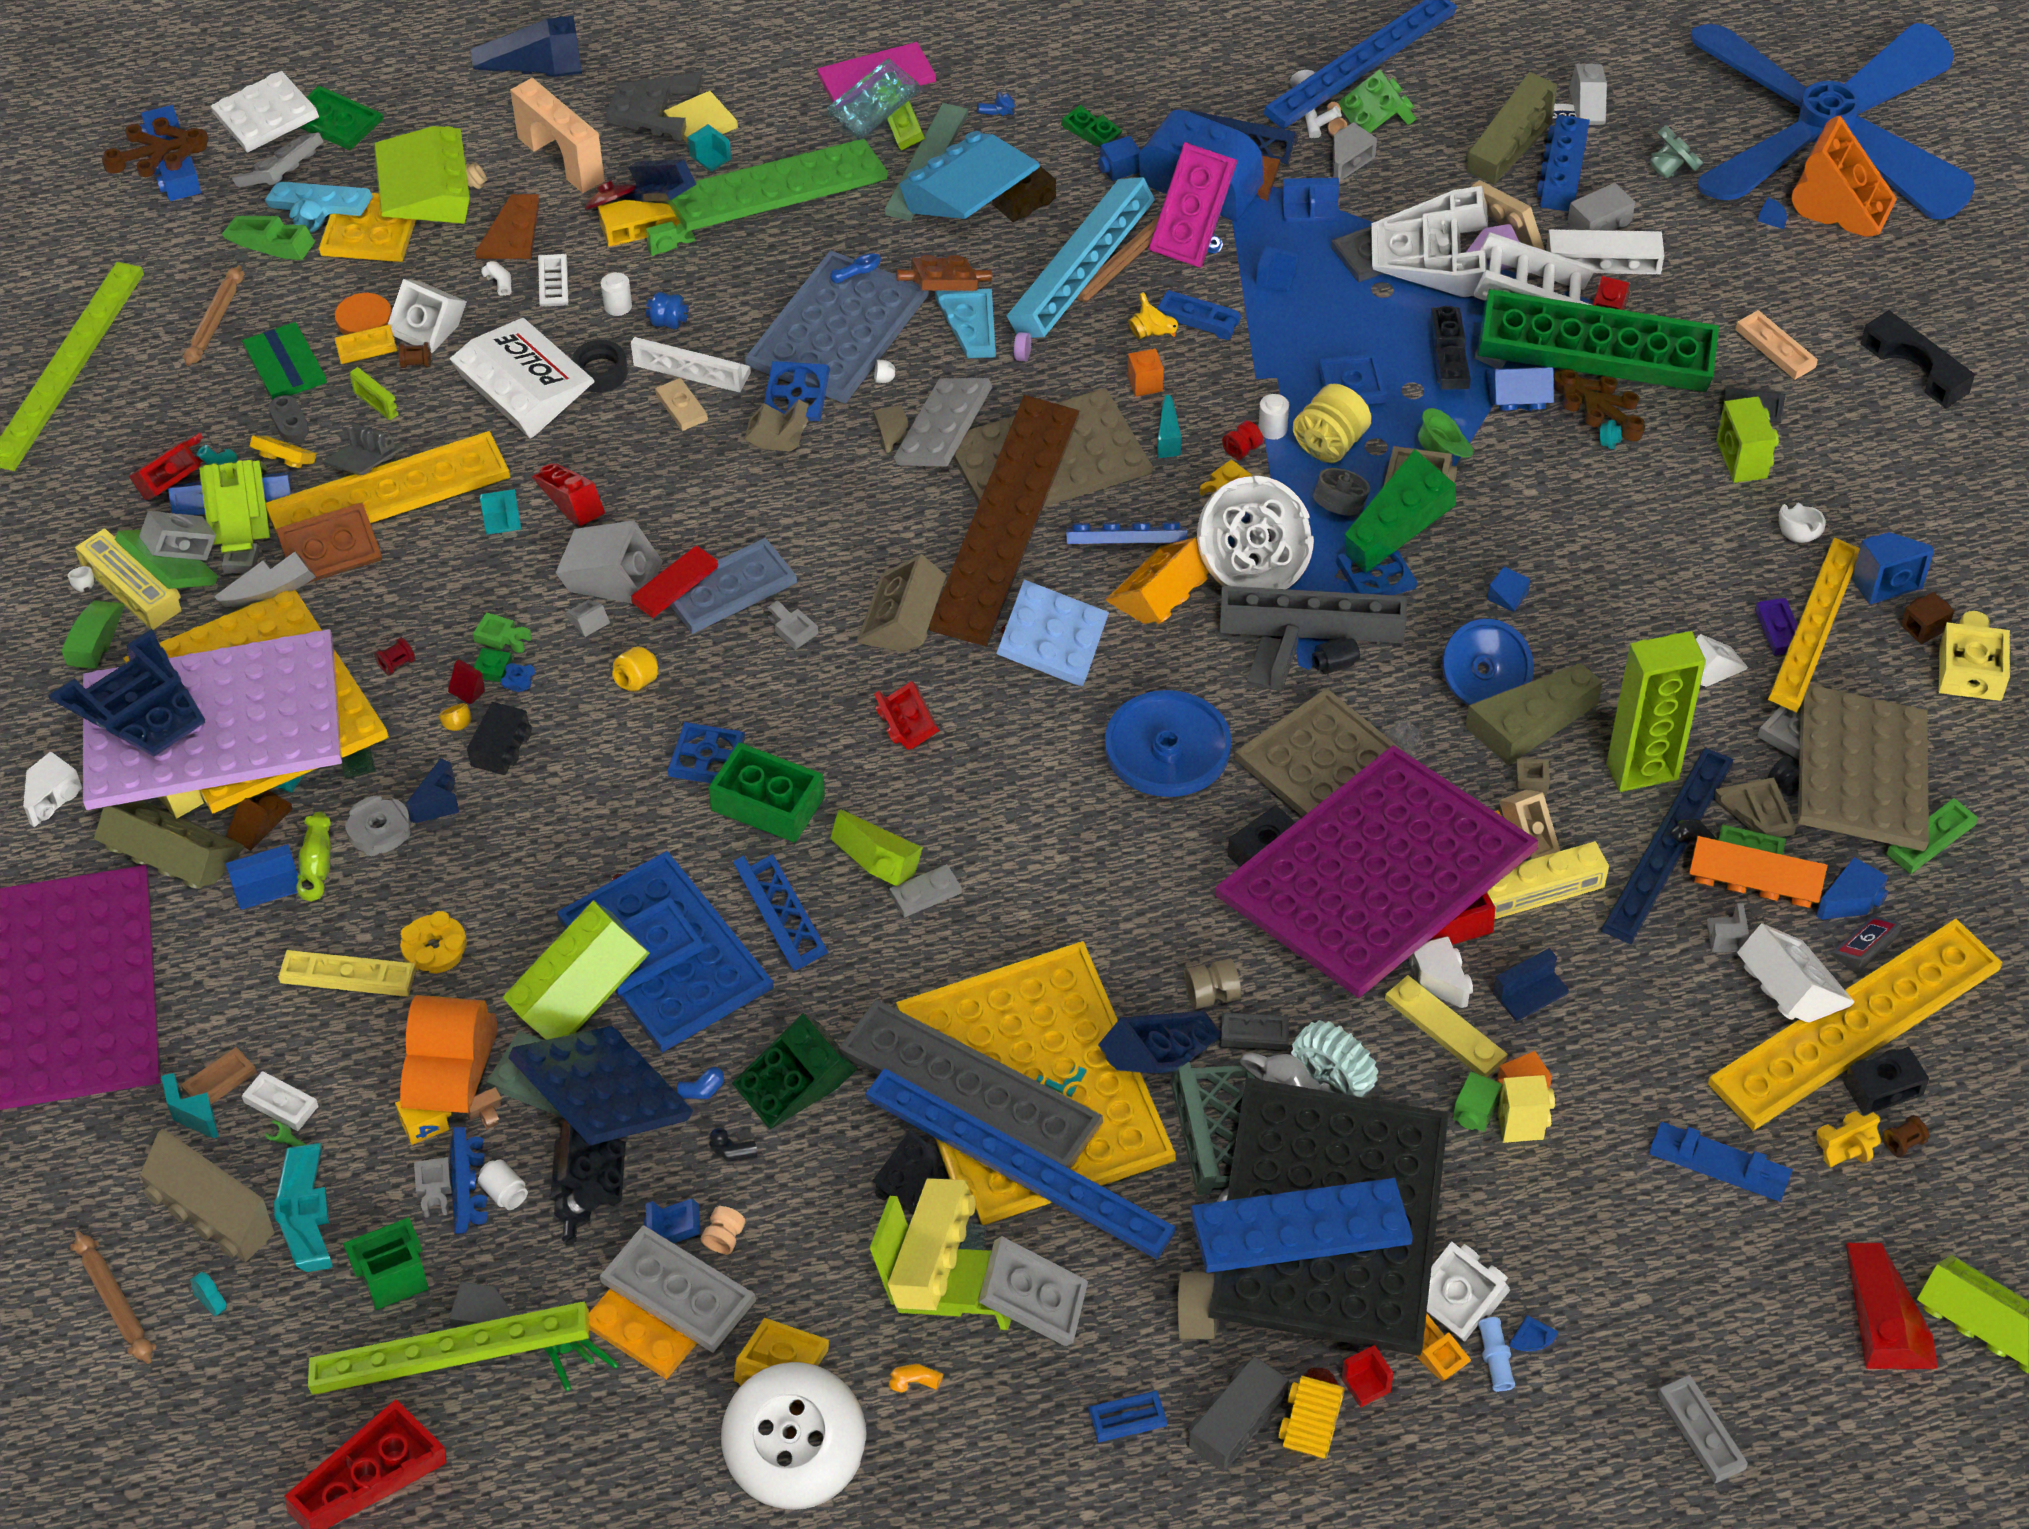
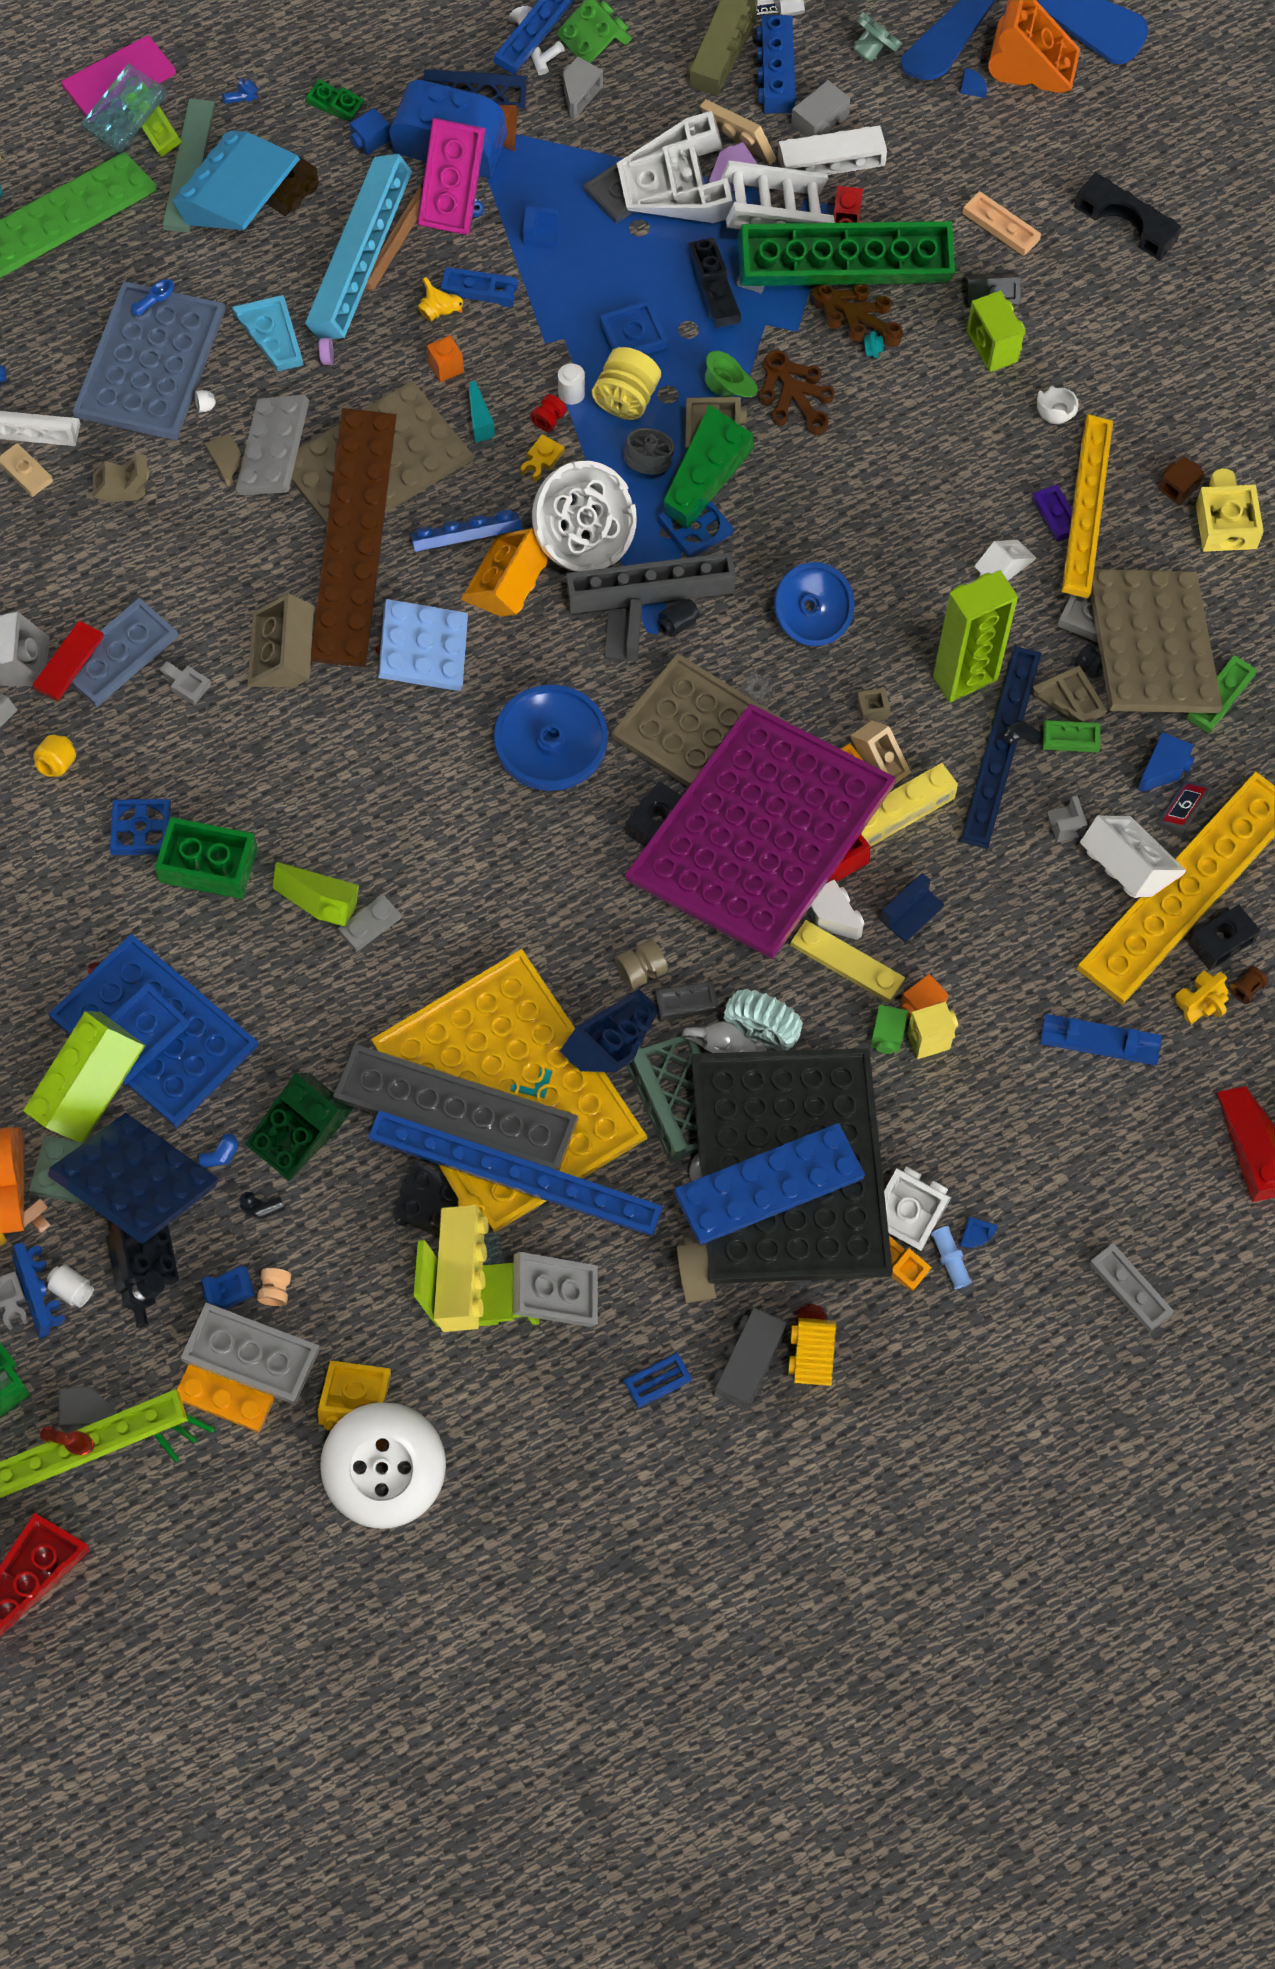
camera: 15 degrees left, 15 degrees up
blue fence [733,854,829,971] -> none
blue piece [764,361,830,422] -> none
red bracket [874,681,940,750] -> none
light orange arm [889,1363,943,1393] -> none
dark orange plate [896,255,992,291] -> none
blue panel [1282,178,1340,222] -> none
light nougat piece [1327,102,1348,139] -> none
red panel [1342,1345,1394,1408] -> none
olive wedge [1465,663,1603,766] -> none
slope [1486,367,1554,410] -> none
blue slope [1487,567,1530,612] -> none
orange brick [1689,836,1828,908] -> none
blue slope [1852,532,1934,605] -> none
none -> clear red piece [40,1426,95,1455]
none -> reddish brown plant [758,350,835,435]

